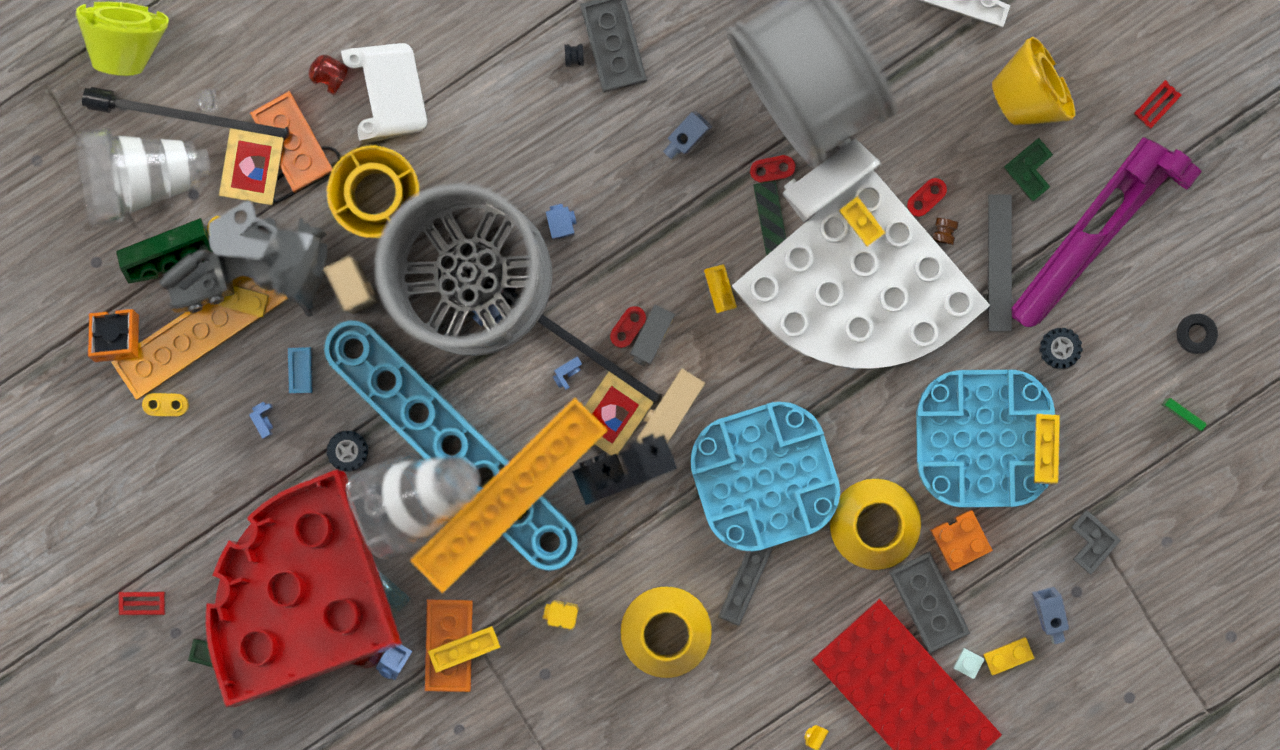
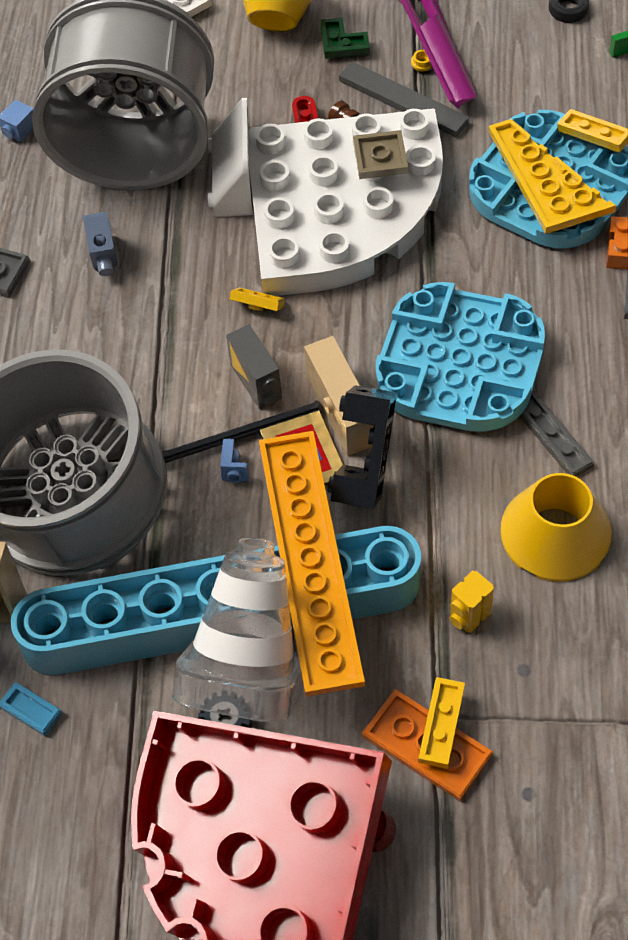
camera: 55 degrees left, 30 degrees down
medium blue bracket [249,402,273,439] -> none
black wheel [327,431,369,472] -> none
medium blue bracket [376,645,412,680] -> none
red plate [610,306,646,348] -> none
red plate [750,155,795,183] -> none
tile [753,180,786,256] -> none
yellow cone [830,479,921,570] -> none
yellow plate [839,196,886,247] -> none
black wheel [1039,327,1083,369] -> none
none -> dark tan plate [353,130,408,179]
none -> yellow plate [411,50,432,71]
none -> yellow wing [489,119,616,234]

